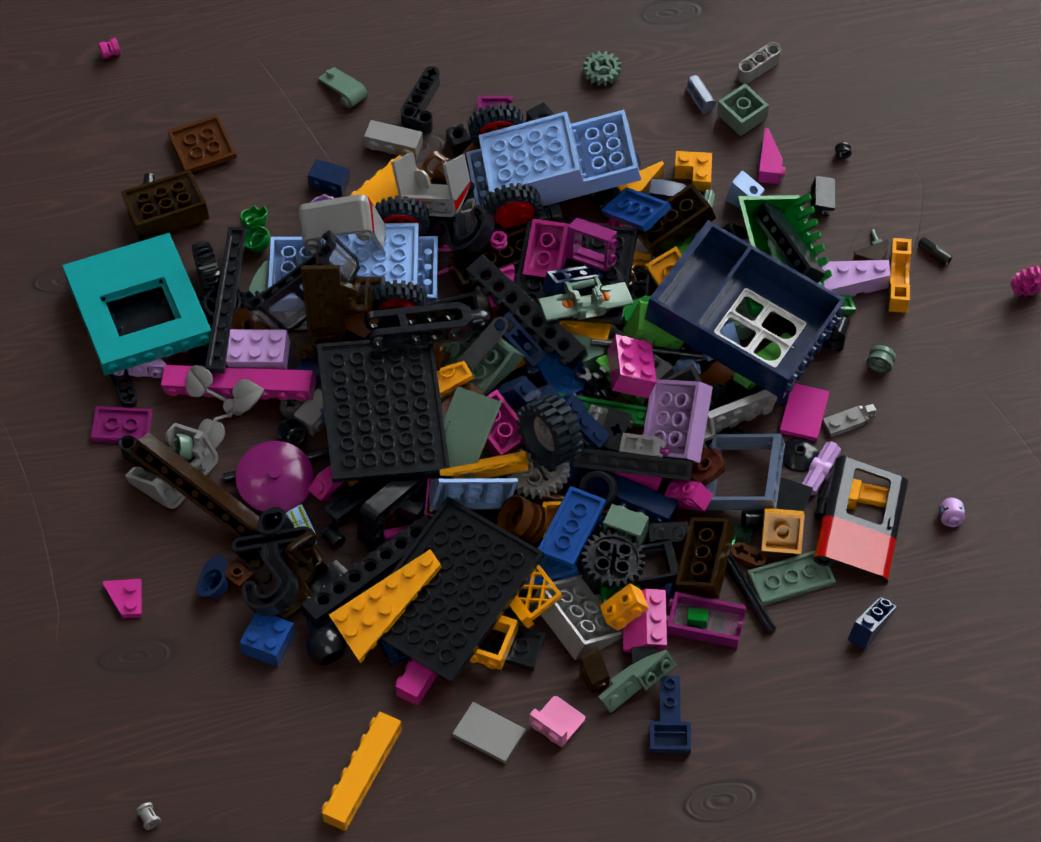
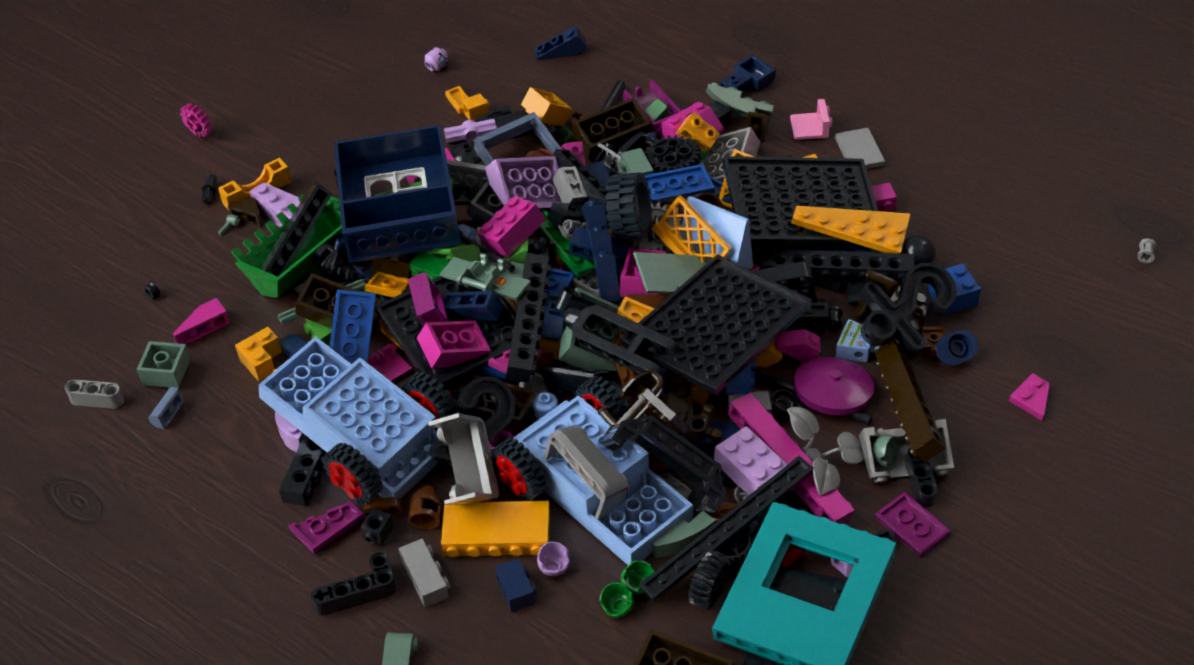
camera: 130 degrees left, 10 degrees down
light orange brick [321,711,402,832] -> none
sand green gear [583,51,621,86] -> none
light blue torso [725,171,765,209] -> none
sand green tile [747,551,836,606] -> none
hinge [811,176,835,217] -> none
piece [813,455,908,583] -> none
none -> light blue head [533,392,558,420]

